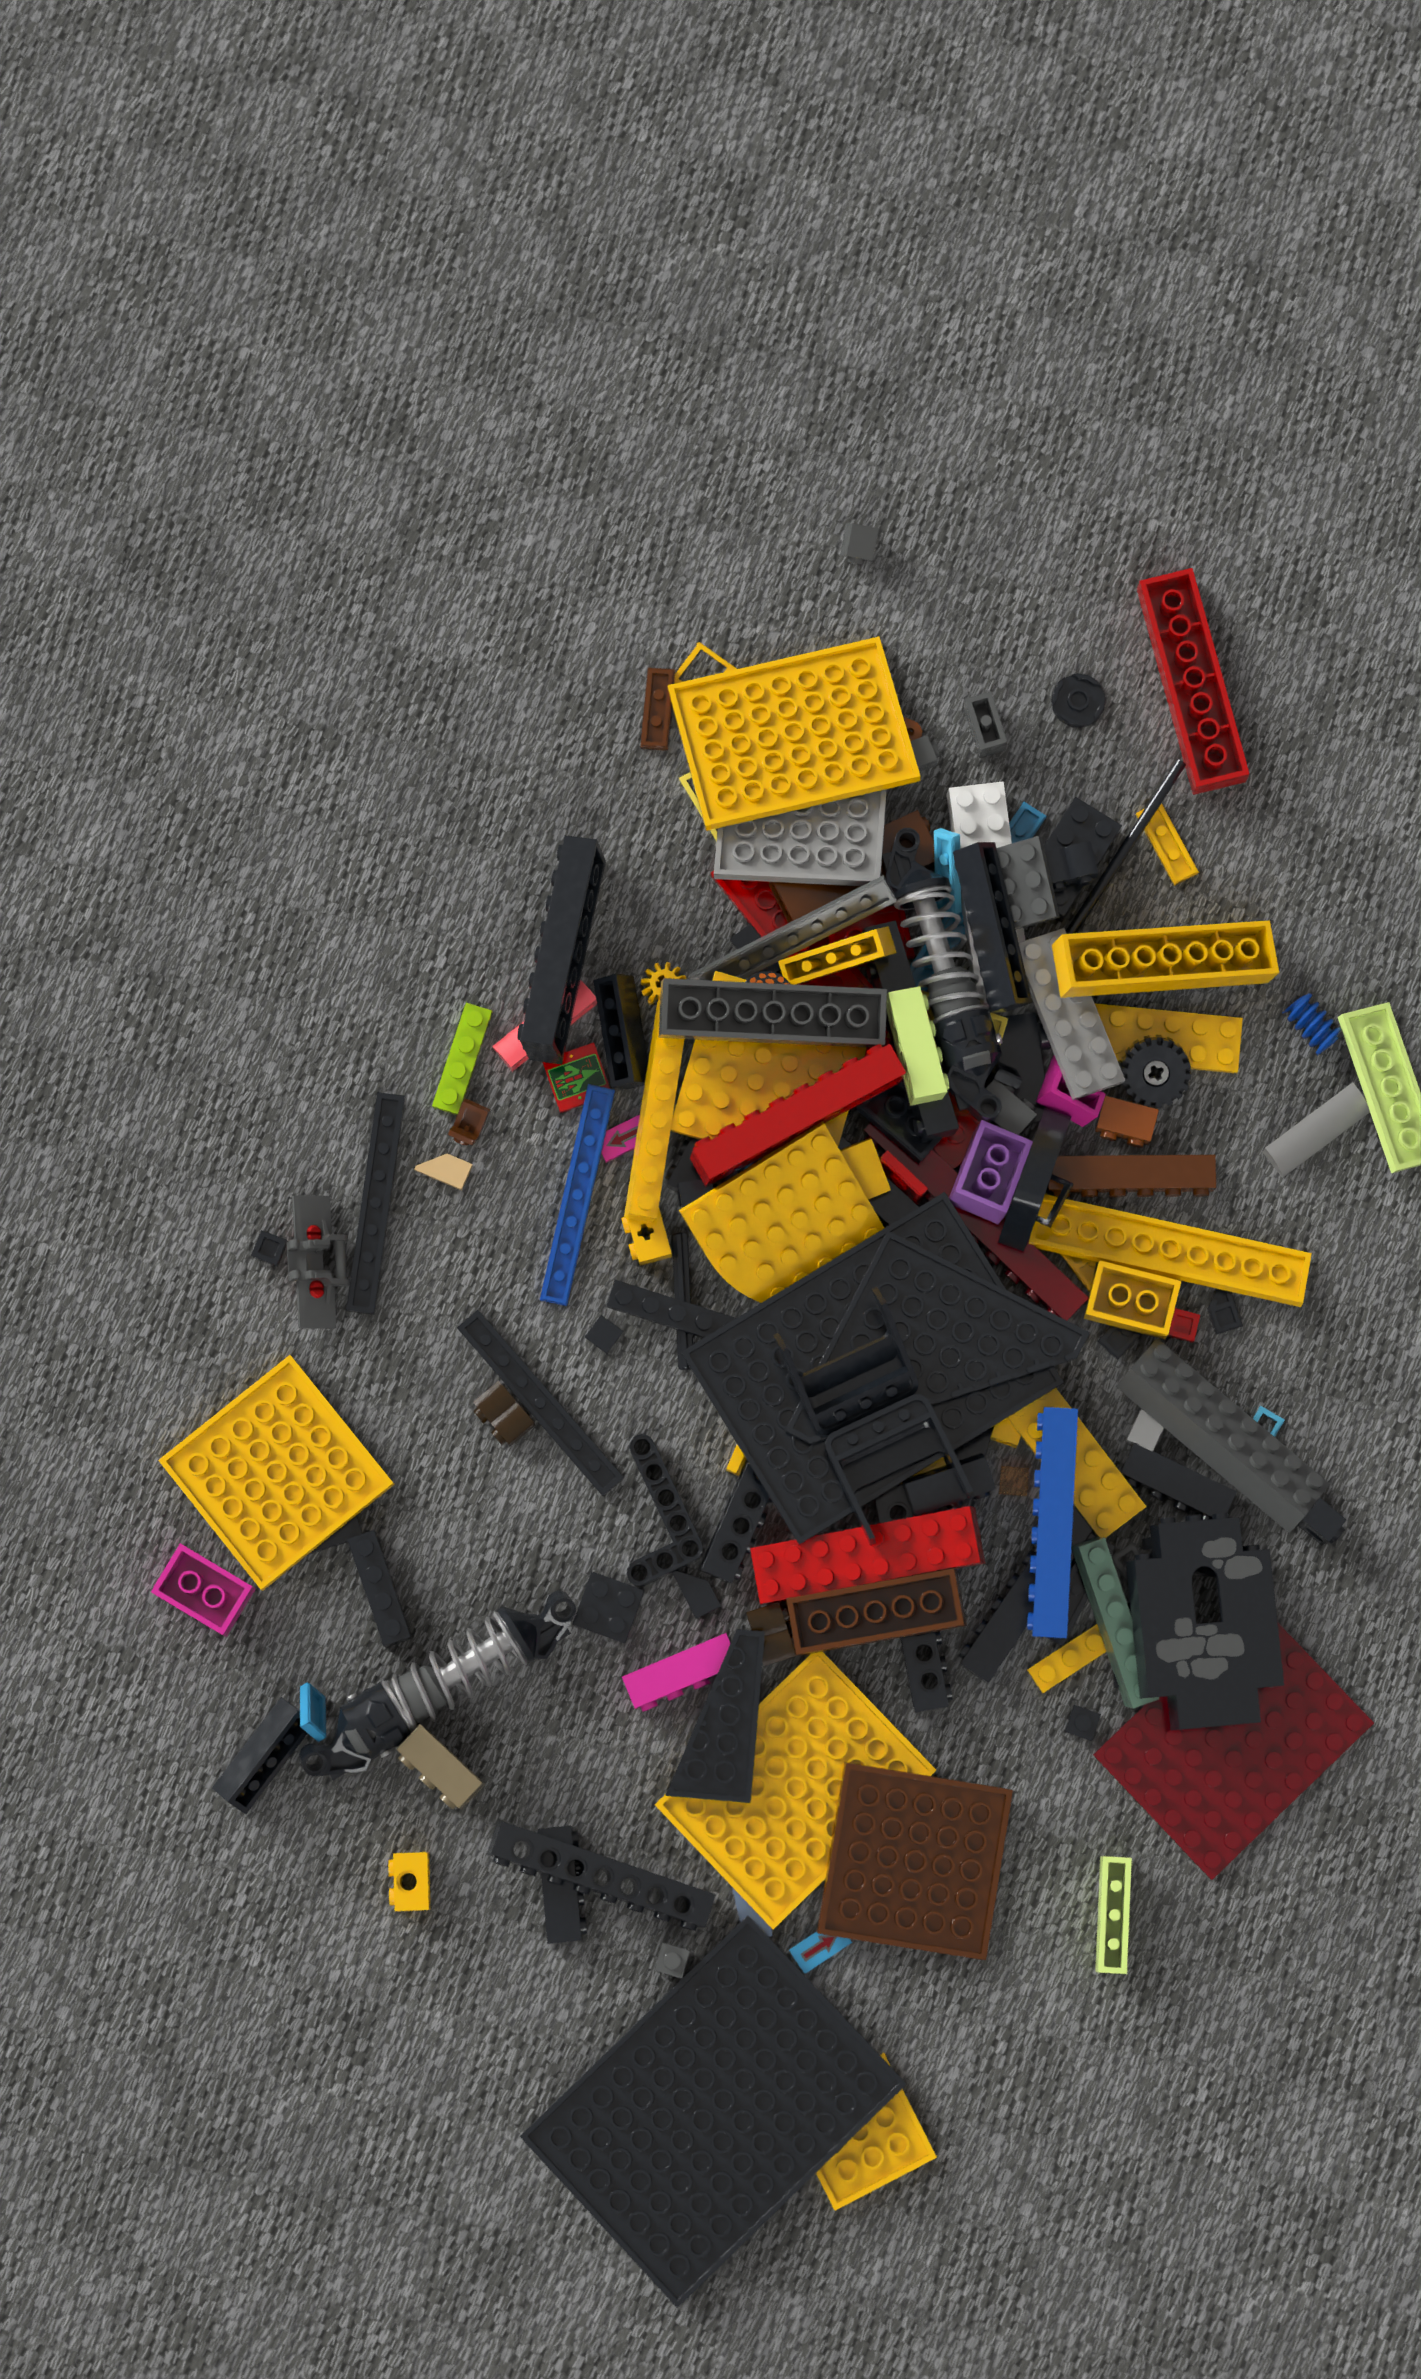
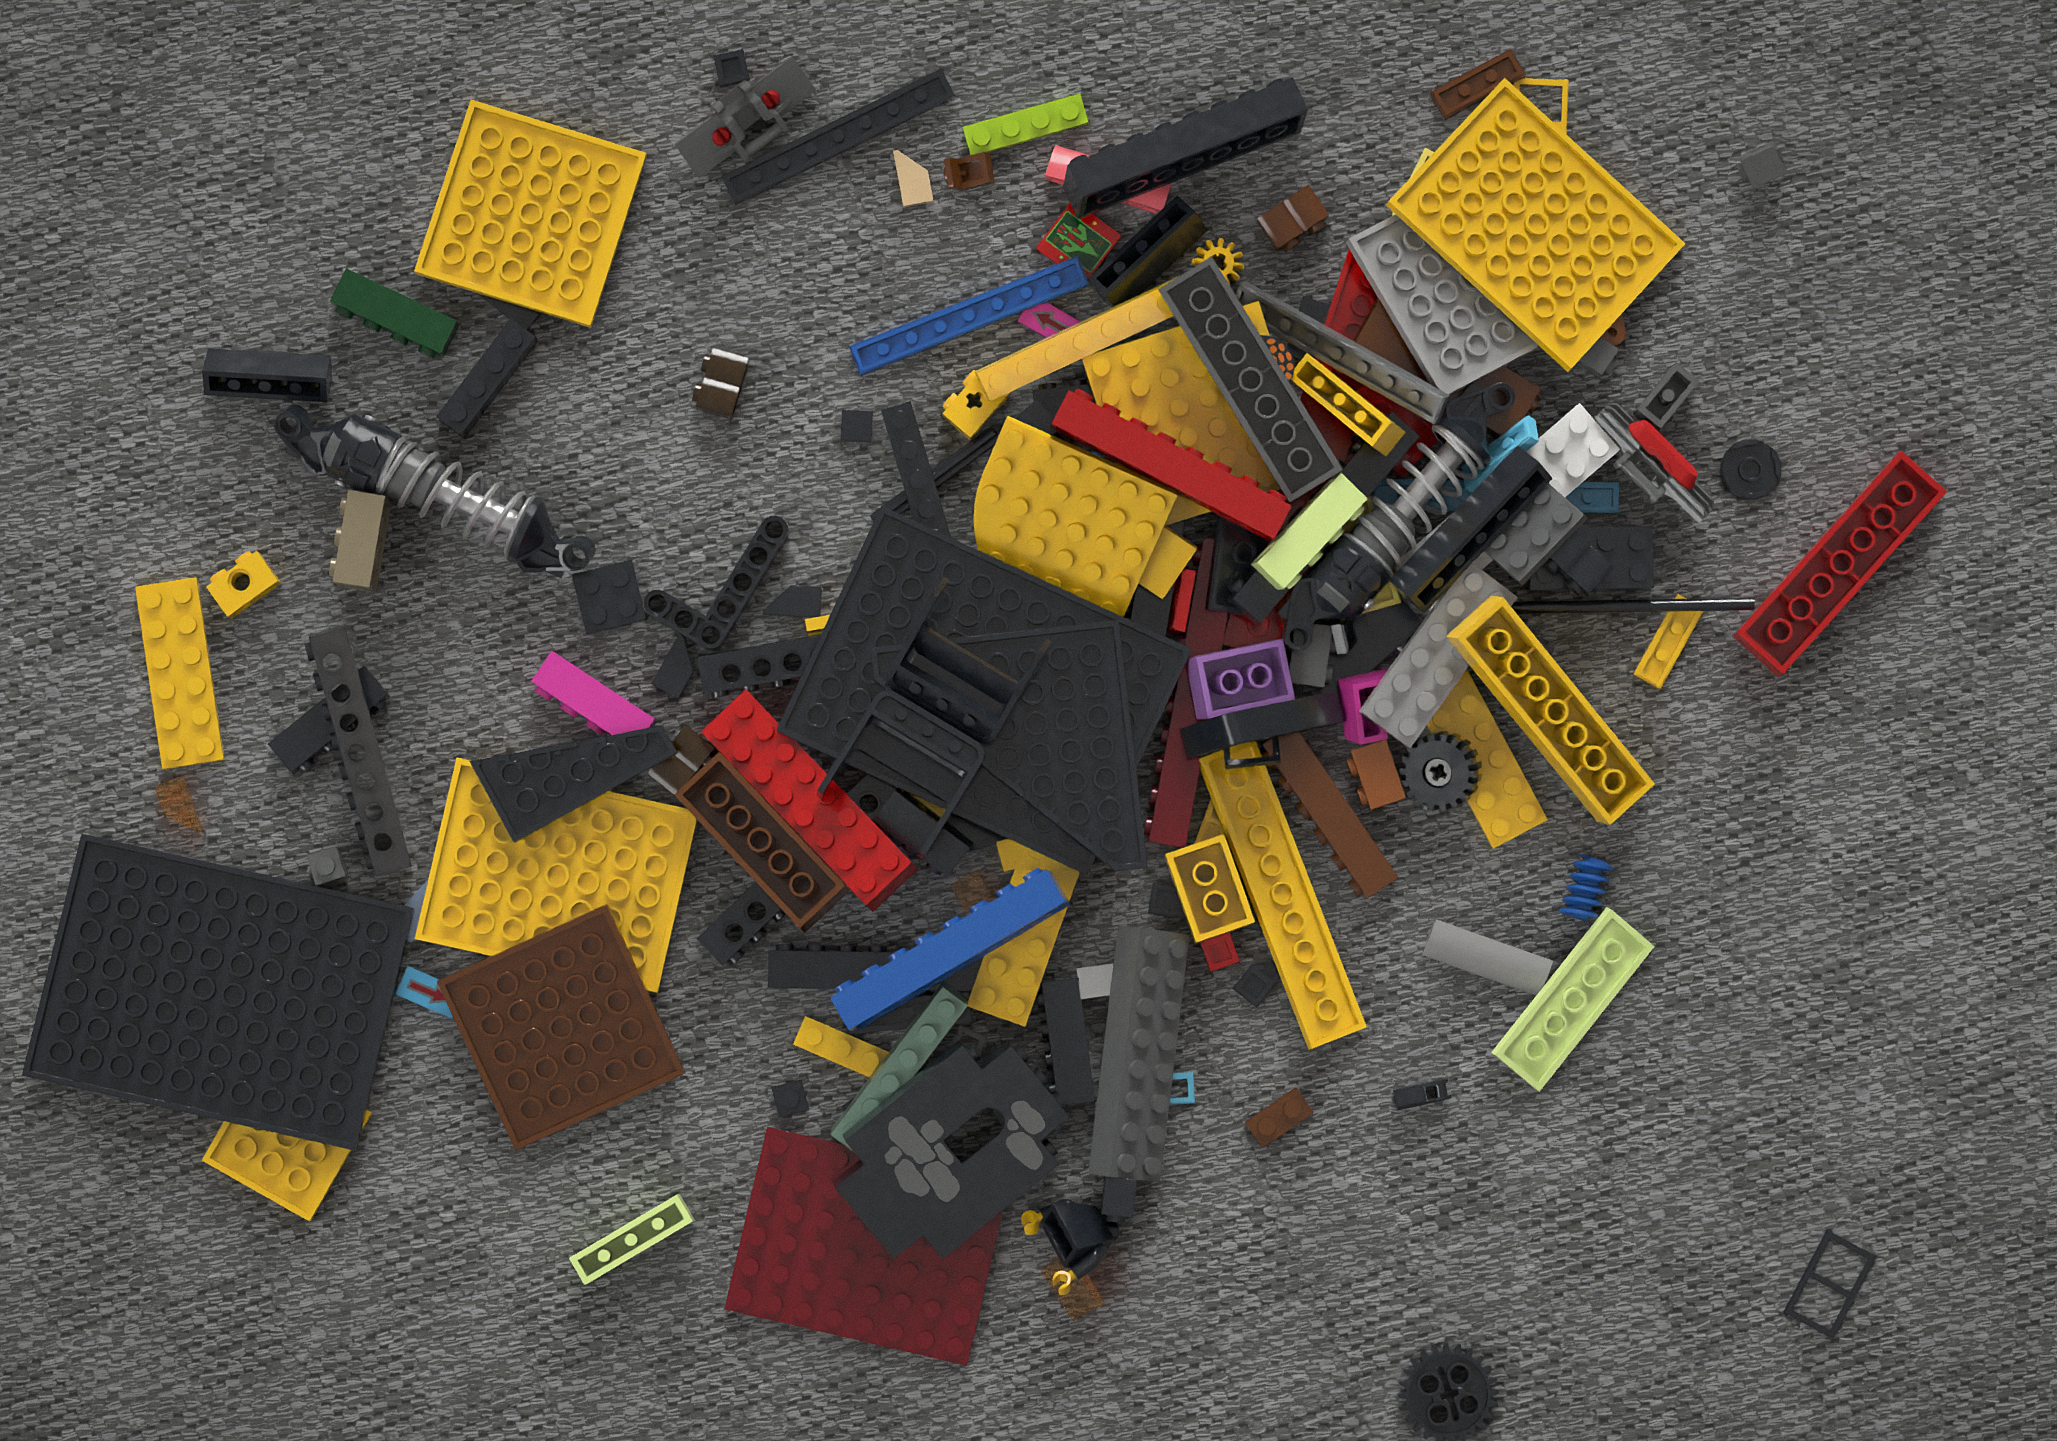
camera: 50 degrees right, 5 degrees up
dark pink brick [151,1543,256,1637] -> none
dark azure tile [300,1682,326,1742] -> none
black plate [457,1310,624,1496] -> none
none -> yellow plate [135,577,225,770]
none -> clear orange tile [154,776,203,832]
none -> dark green brick [330,268,460,359]
none -> black tile [763,585,822,618]
none -> black torso [1021,1199,1119,1295]
none -> clear orange panel [1041,1257,1105,1321]
none -> reddish brown plate [1245,1087,1314,1148]
none -> reddish brown brick [1257,185,1329,252]
none -> black bar [1393,1079,1452,1111]
none -> dark grey piece [1594,402,1715,523]

